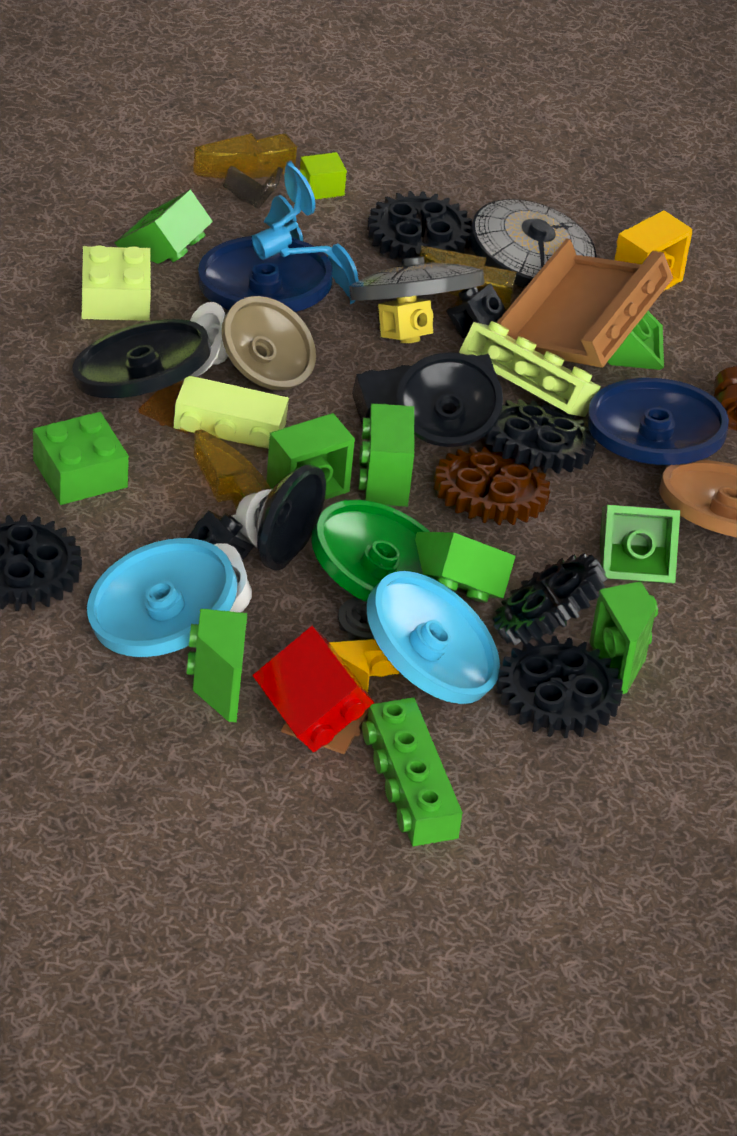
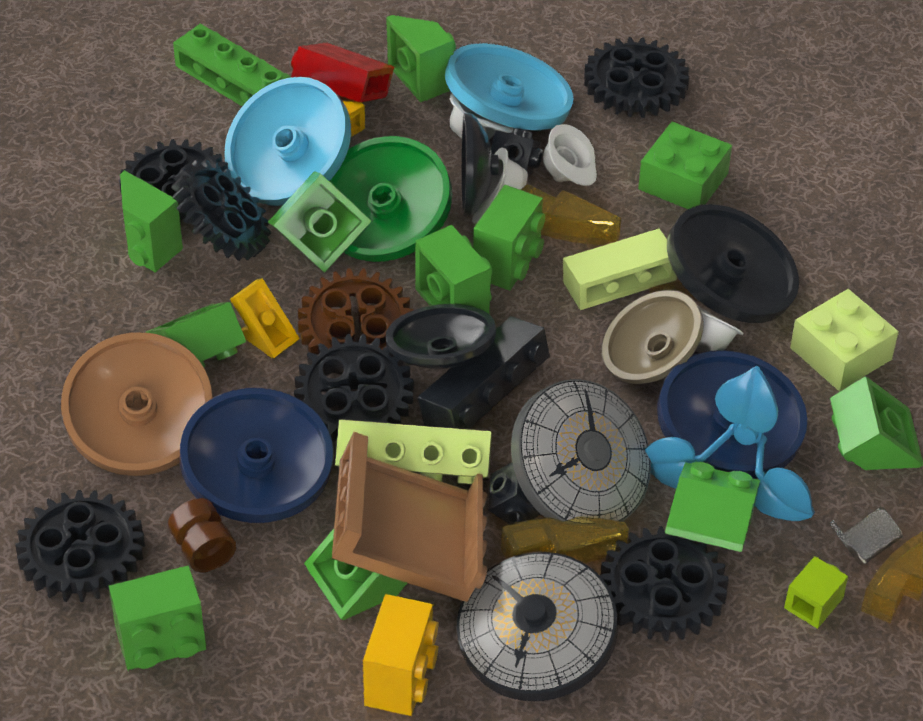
camera: 150 degrees right, 5 degrees up
none -> yellow slope [230,278,300,358]
none -> white piece [543,124,597,186]
none -> bright green slope [665,462,760,552]

